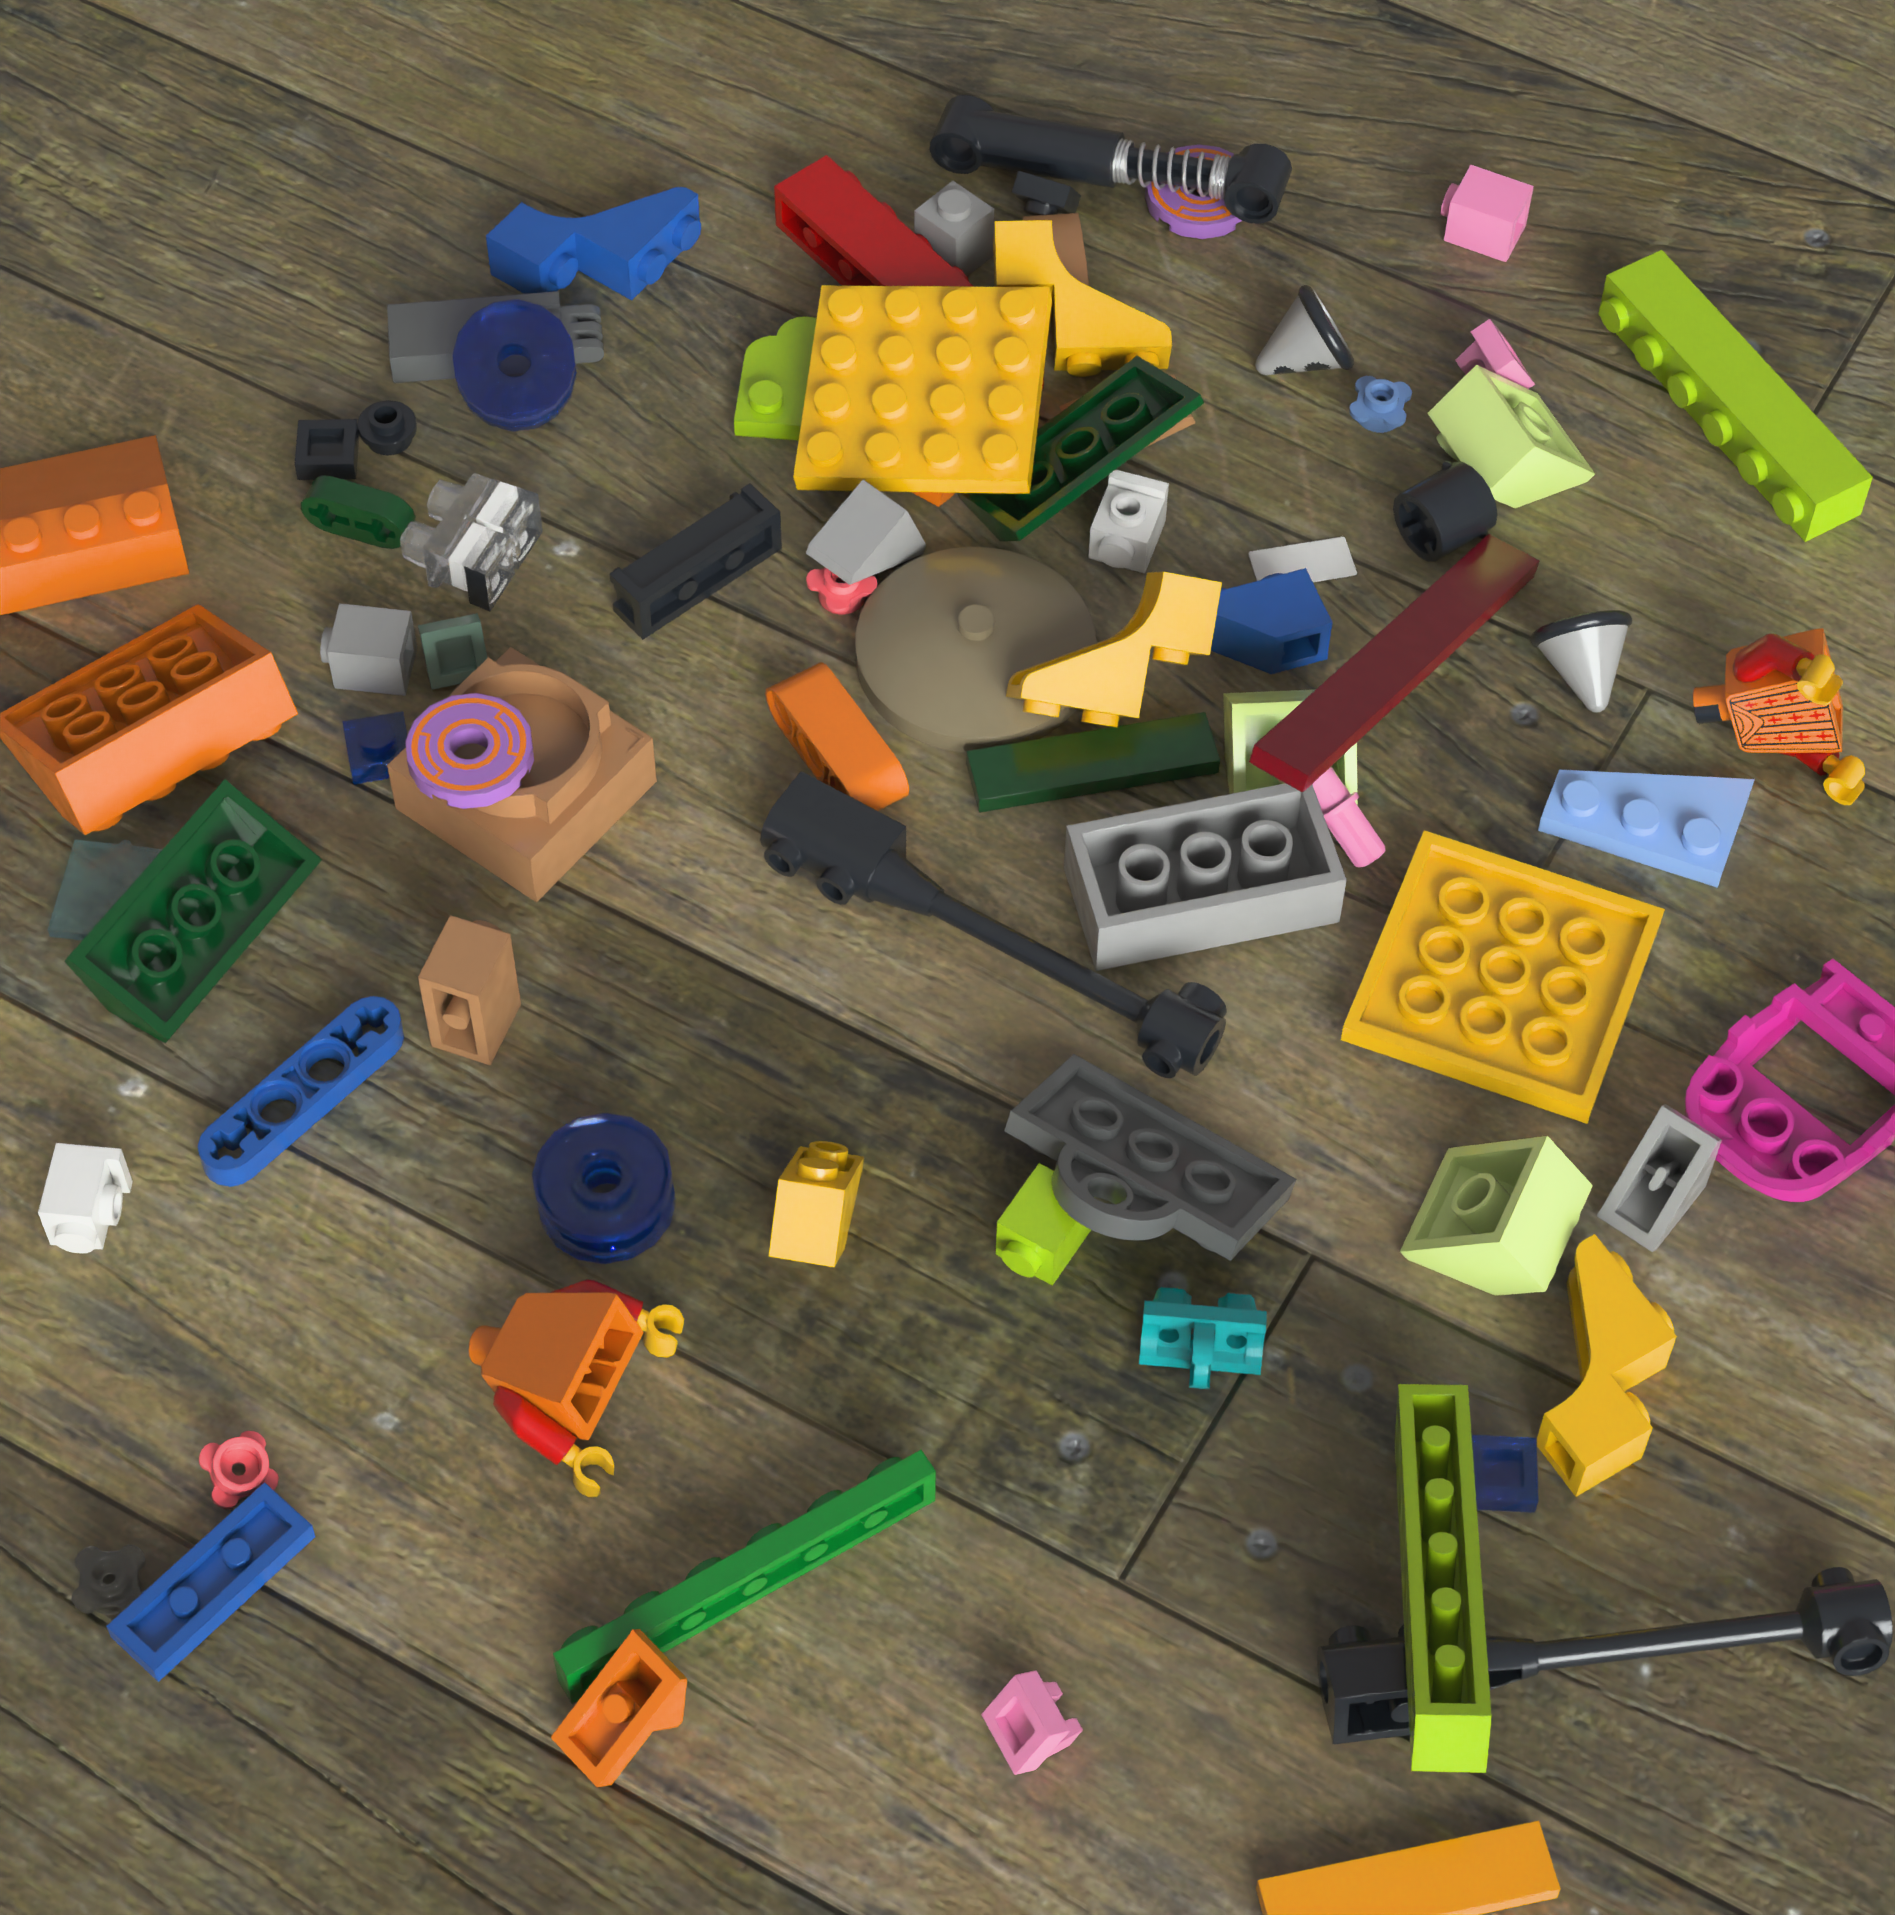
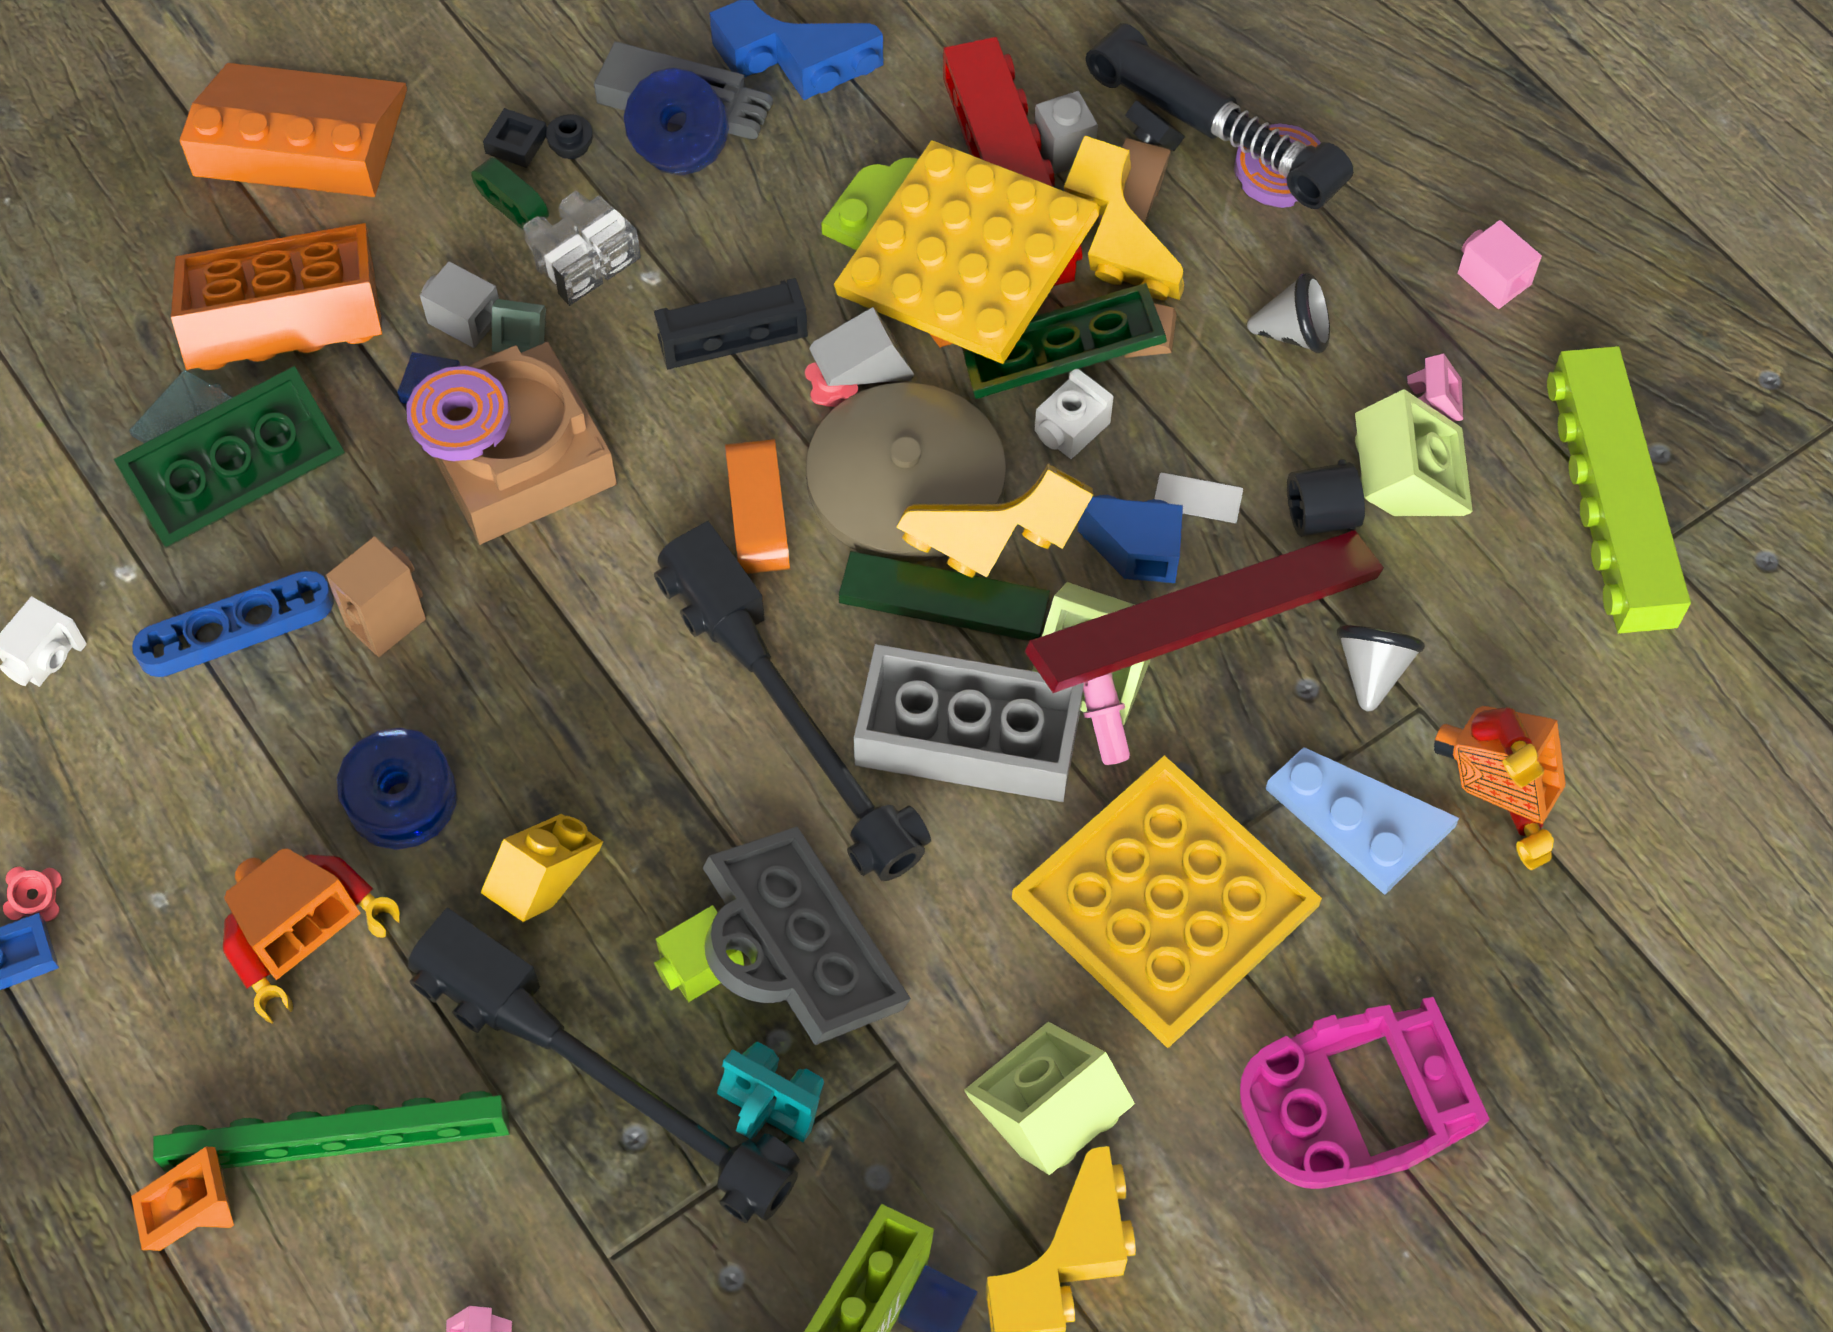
camera: 25 degrees right, 5 degrees up
medium blue plate [1349,376,1412,433] -> none
light grey slope [1597,1104,1722,1252] -> none
none -> black bar [408,907,800,1223]

